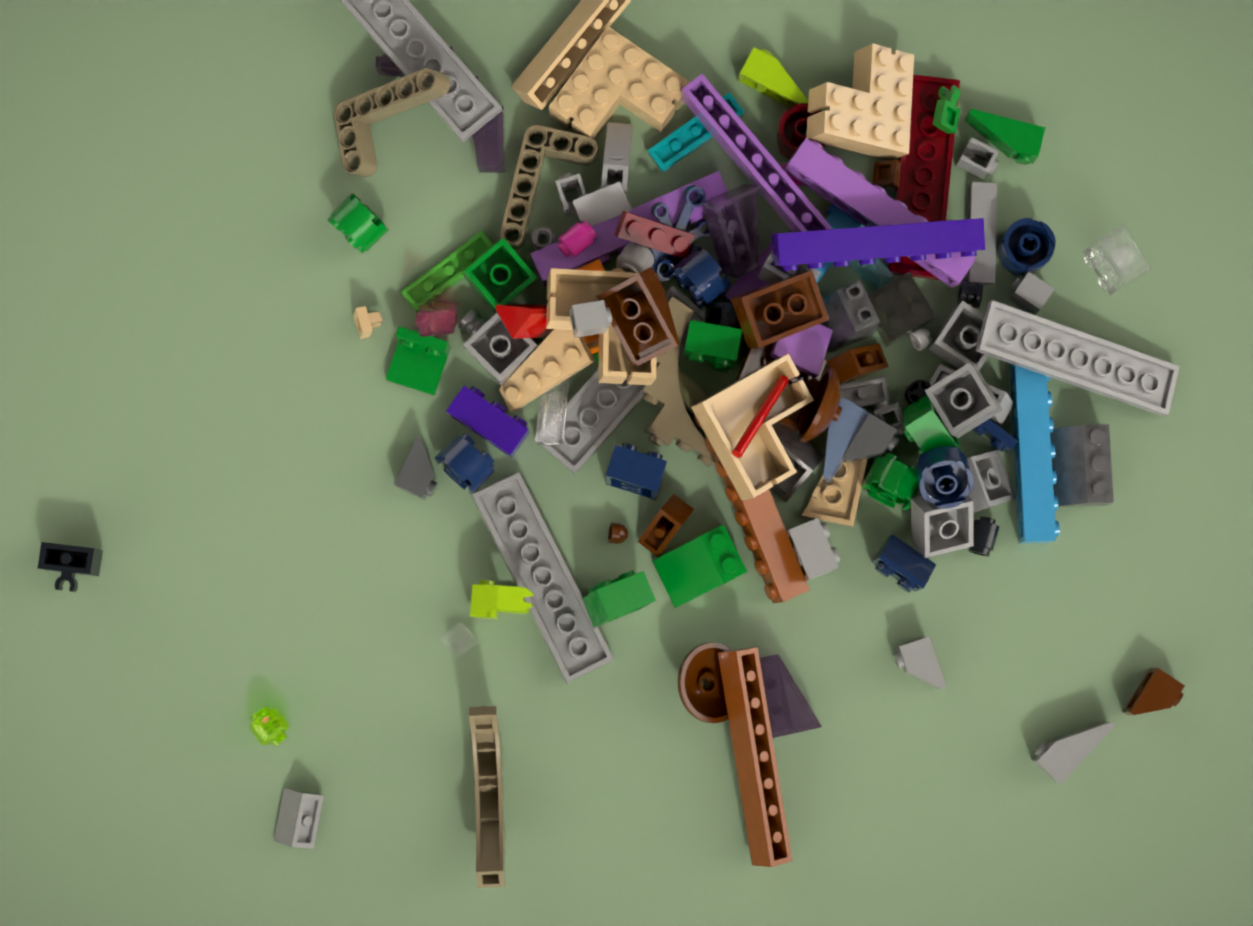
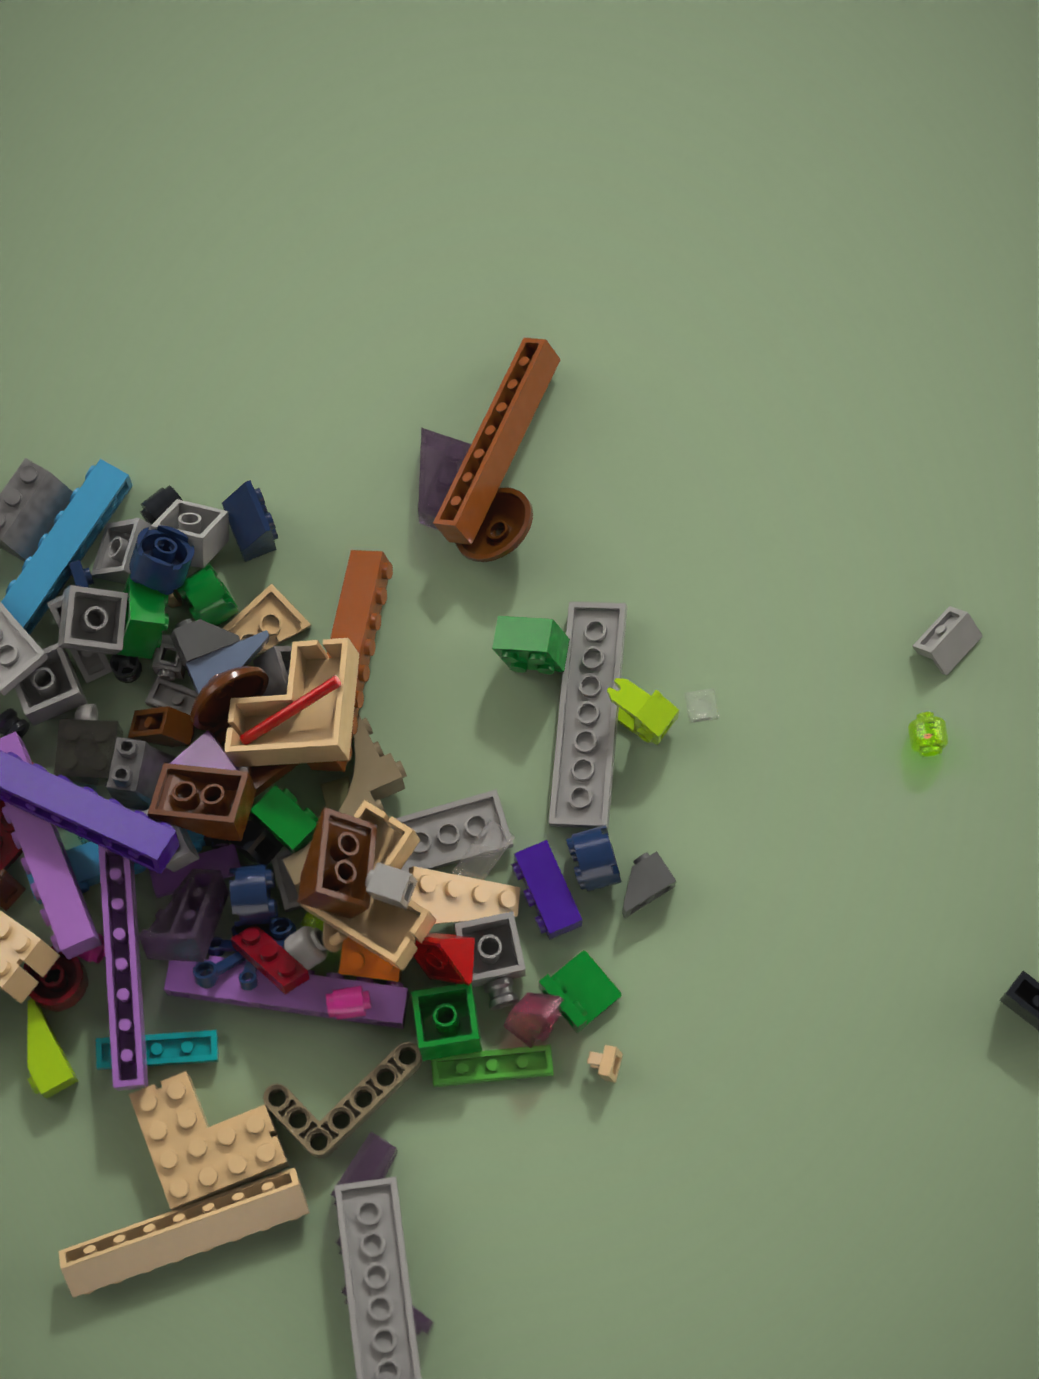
camera: 145 degrees left, 10 degrees down
green brick [327,193,389,254] -> none
dark tan beam [334,68,450,177] -> none
dark tan arch [469,706,506,888] -> none
light grey plate [530,226,556,251] -> none
light grey window [555,173,586,216] -> none
light grey panel [573,181,632,226] -> none
light grey slope [601,122,633,196] -> none
dark blue brick [606,443,667,500] -> none
reddish brown hinge [608,522,628,544] -> none
reddish brown slope [637,494,694,557] -> none
green slope [652,525,747,608] -> none
light grey brick [787,518,840,582] -> none
light grey slope [894,637,947,689] -> none
light grey slope [1032,722,1115,784] -> none
reddish brown slope [1123,668,1185,715] -> none

